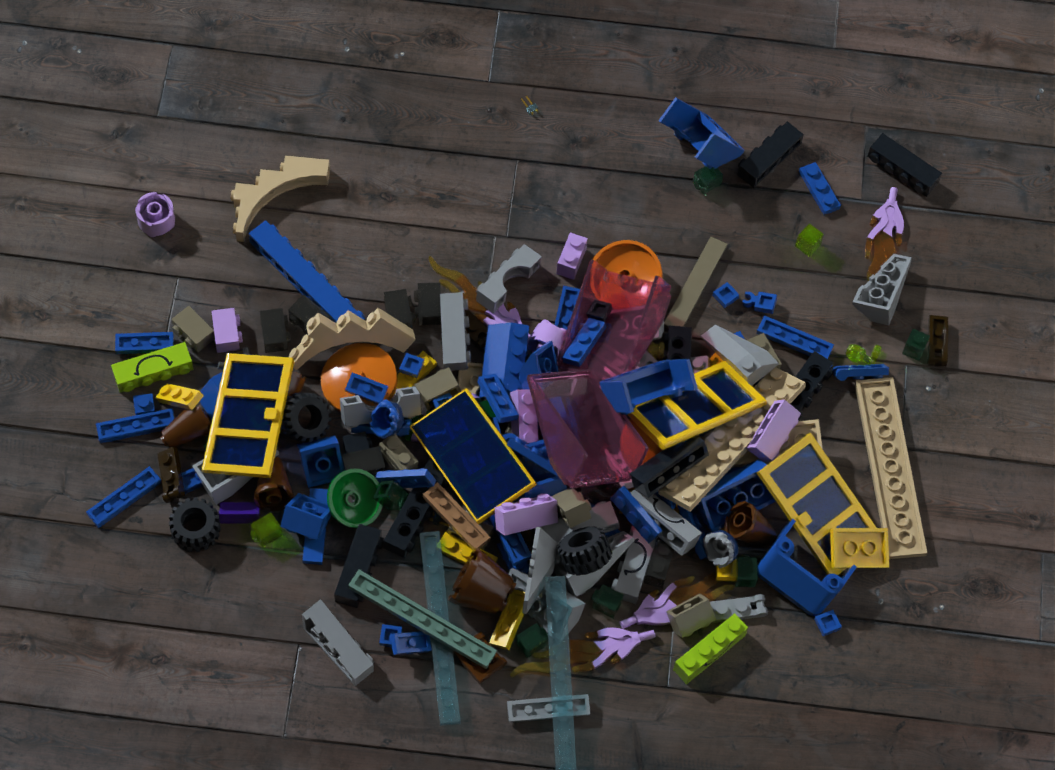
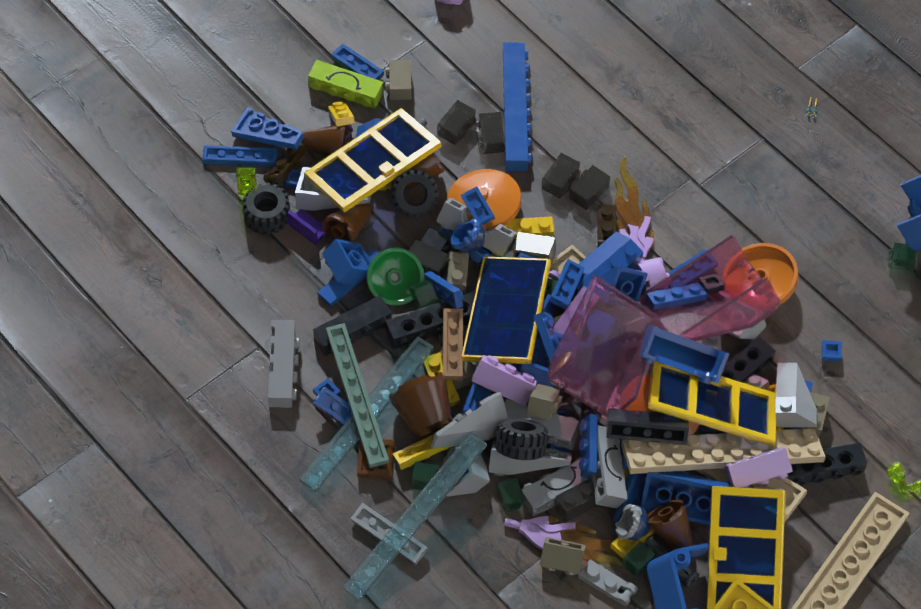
camera: 45 degrees right, 5 degrees down
blue tile [96,408,175,443] -> none
blue plate [133,393,155,415] -> none
lavender brick [212,308,243,353] -> none
tan arch [231,156,330,242] -> none
clear neon green brick [250,512,282,547] -> none
tan arch [289,308,416,370] -> none
blue slope [297,435,345,488] -> none
blue plate [399,353,424,378] -> none
light grey brick [440,292,471,371] -> none
light grey arch [476,244,542,313] -> none
piece [510,628,655,677] -> none
lavender brick [556,233,588,280] -> none
clear yellow wheel [648,341,664,361] -> none
dark tan tile [664,237,727,329] -> none
lime brick [673,613,748,685] -> none
blue plate [742,292,777,314] -> none
blue plate [756,315,834,359] -> none
blue plate [832,364,889,381] -> none
none -> blue wing [231,107,304,149]
none -> clear neon green plate [236,168,257,196]

